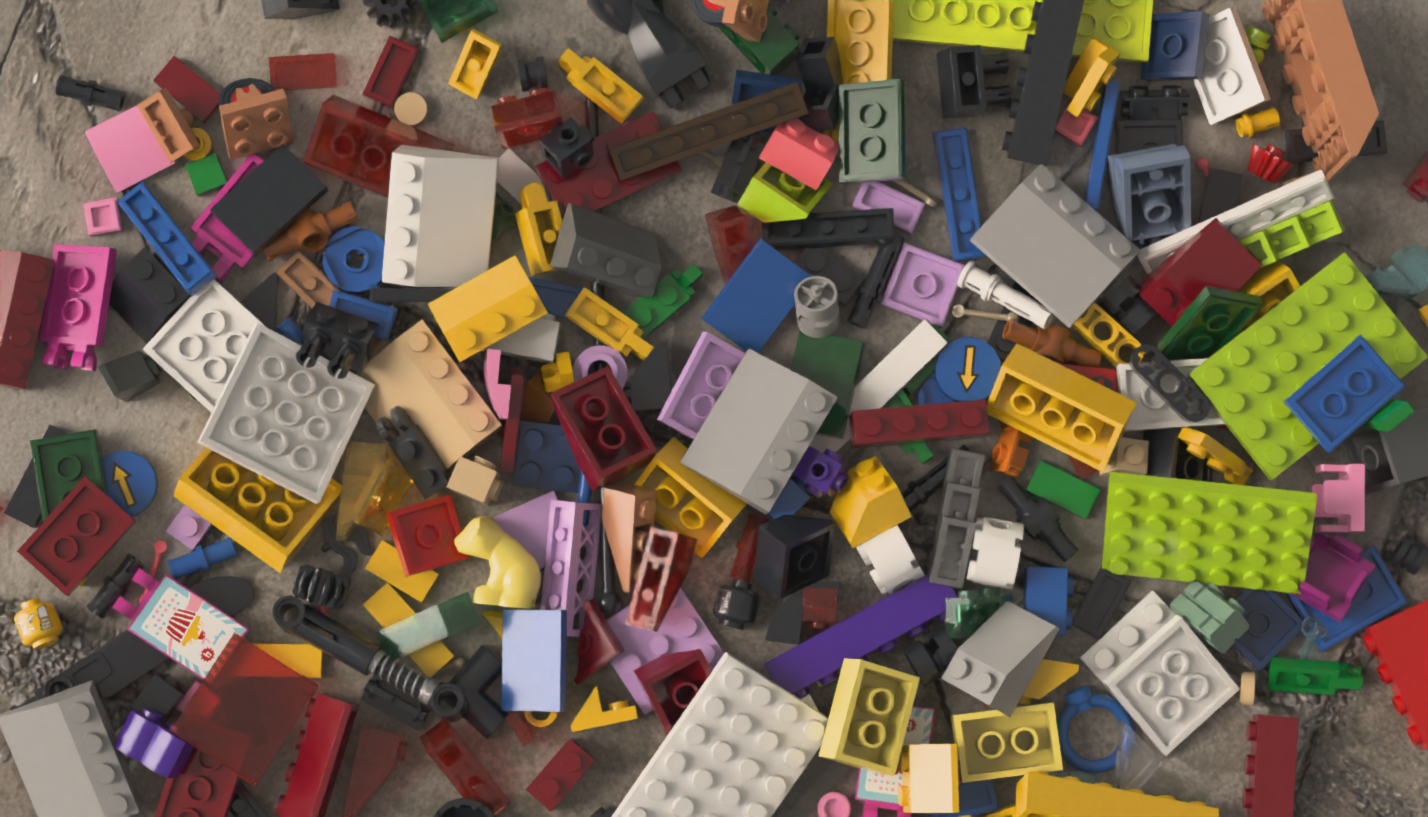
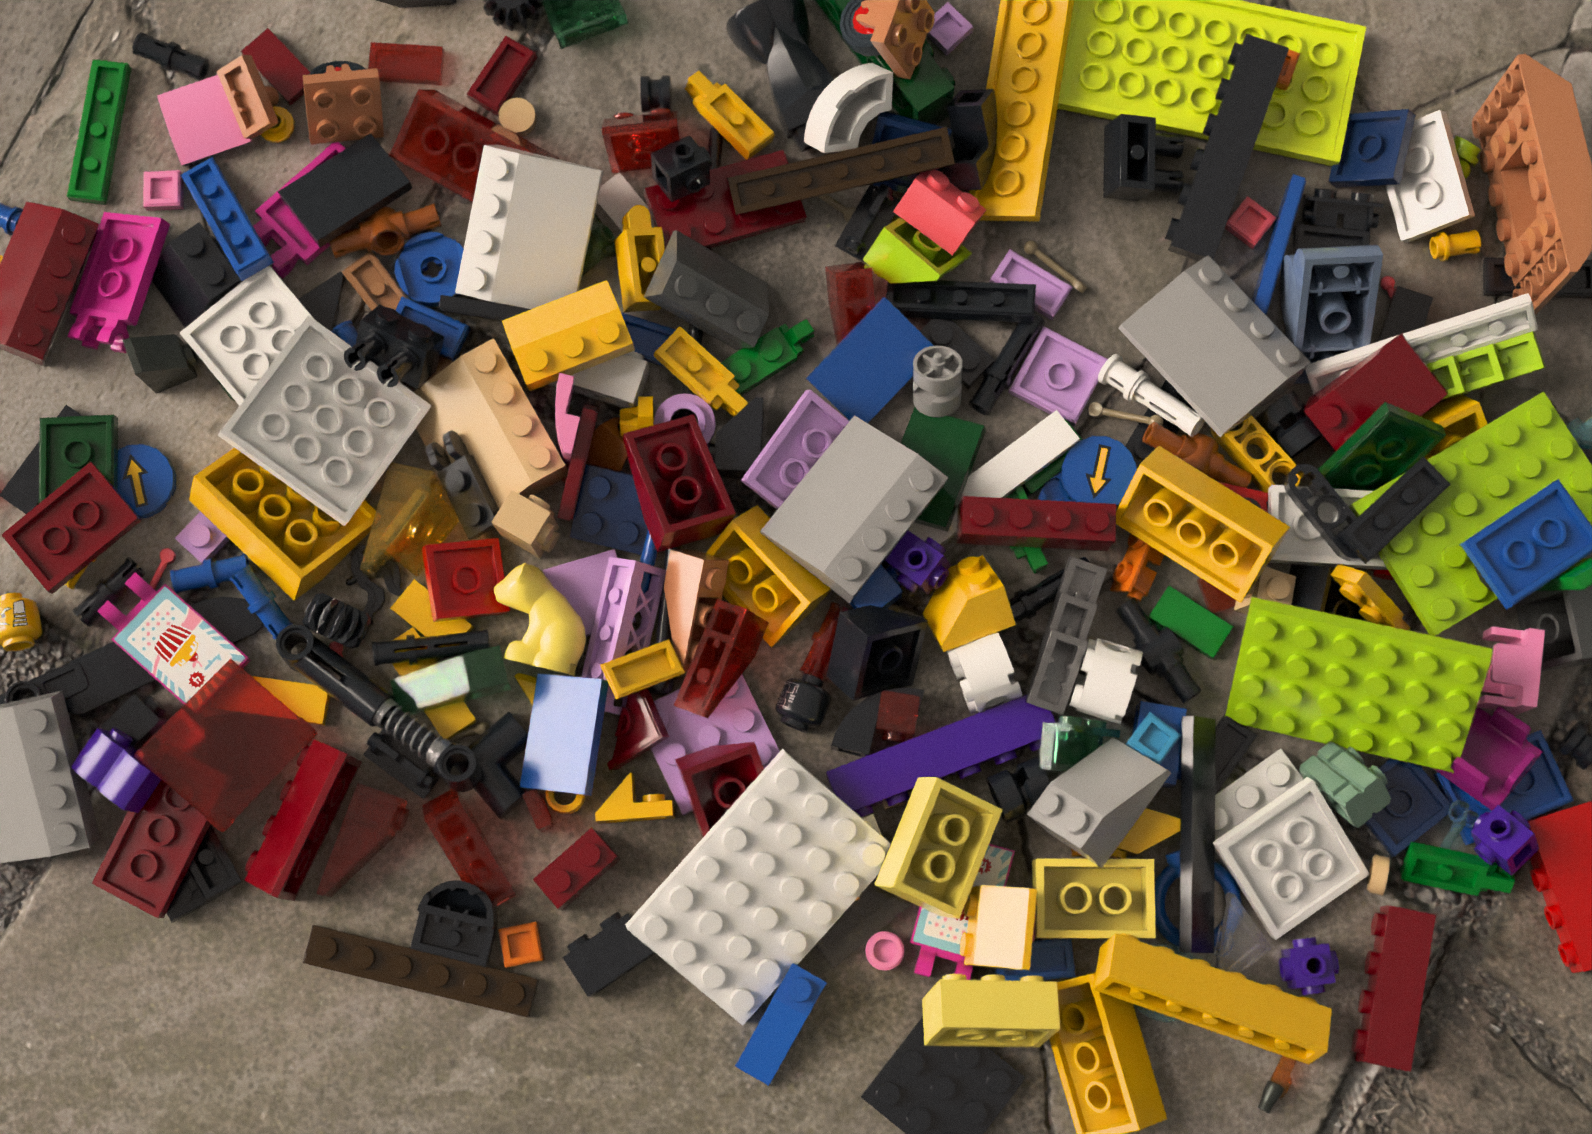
camera: 10 degrees right, 5 degrees down
green tile [185,153,228,197] -> none
yellow slope [448,29,502,100] -> none
tile [838,79,906,184] -> none
blue tile [933,127,986,262] -> none
yellow bracket [1063,37,1121,117] -> none
red piece [1248,144,1294,184] -> none
none -> green tile [67,59,132,205]
none -> blue pin [229,564,293,640]
none -> black pin [372,629,490,666]
none -> yellow tile [600,639,685,700]
none -> white brick [804,63,893,153]
none -> dark azure tile [1126,712,1181,765]
none -> black tile [1179,716,1216,953]
none -> dark purple brick [1279,937,1339,995]
none -> black tile [1338,456,1451,564]
none -> dark purple brick [1471,805,1539,876]

